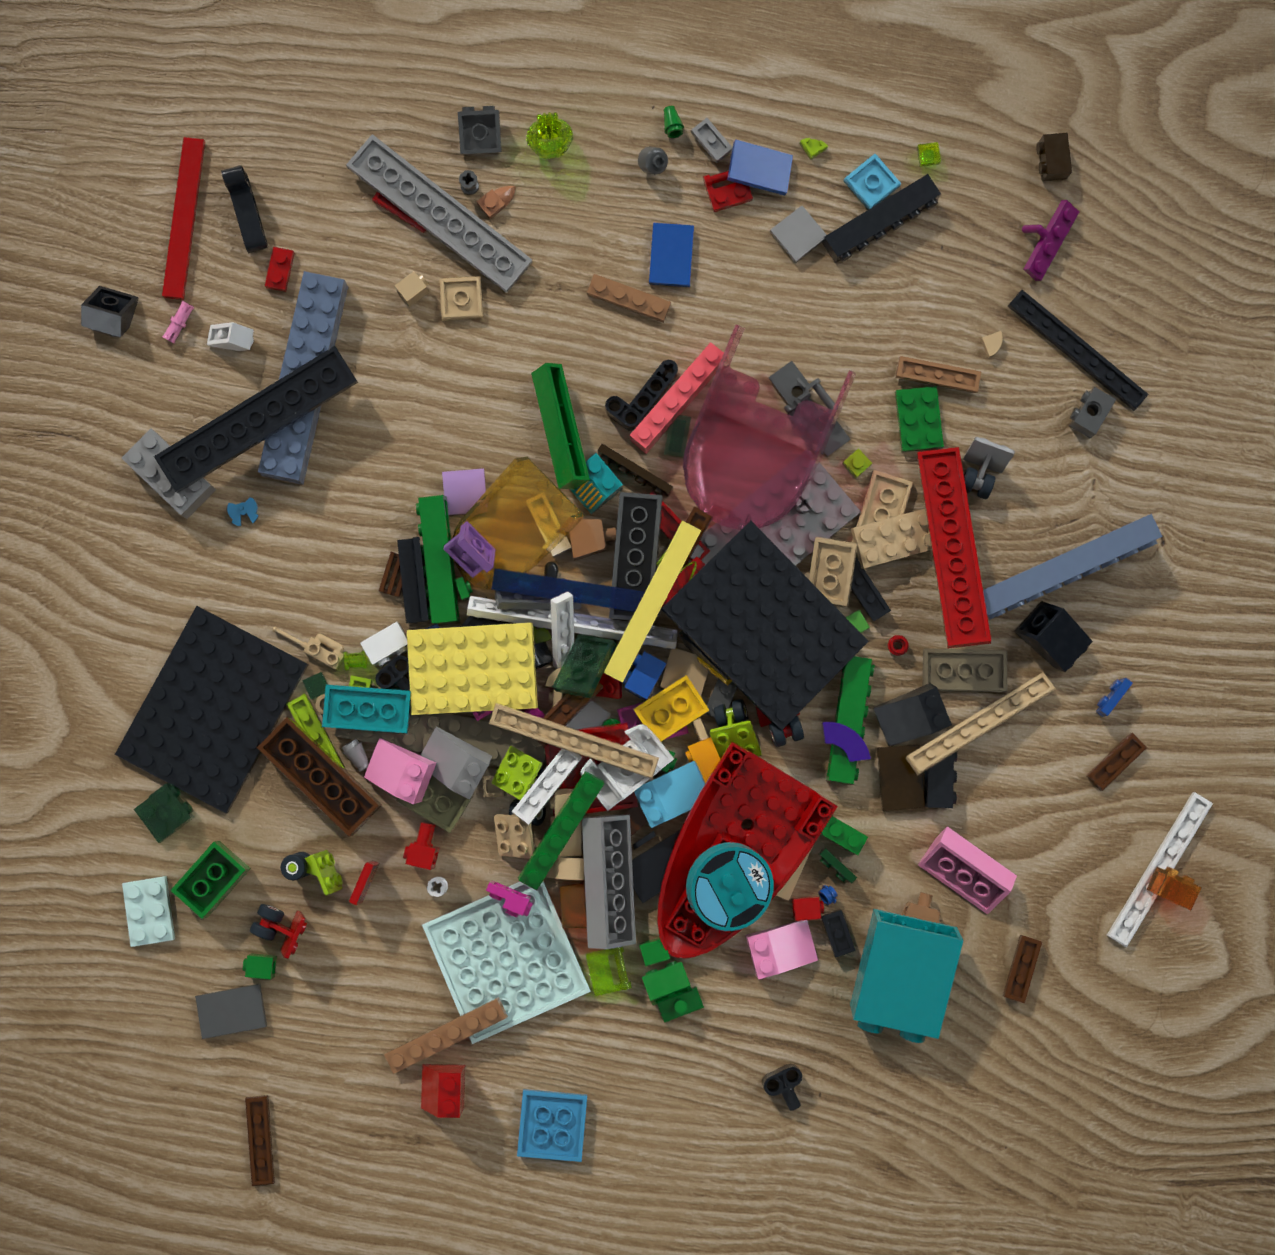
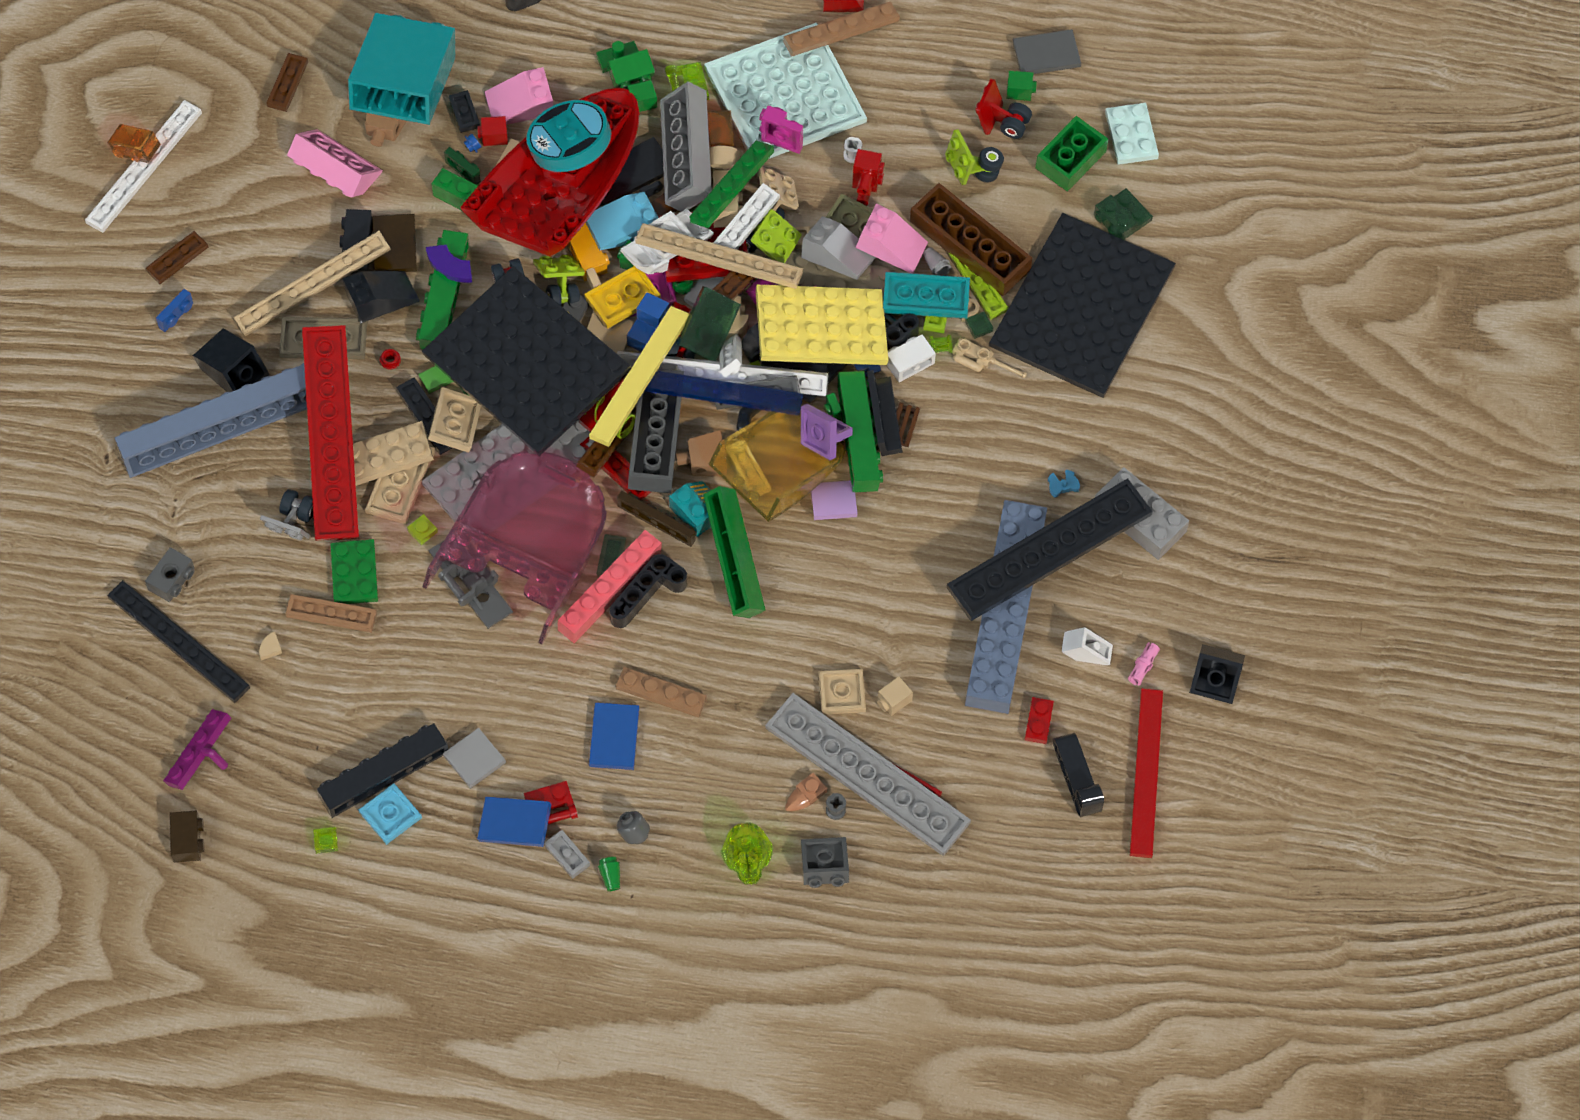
camera: 175 degrees left, 20 degrees down
red tile [349,860,380,905] -> none
lime tile [799,138,828,160] -> none

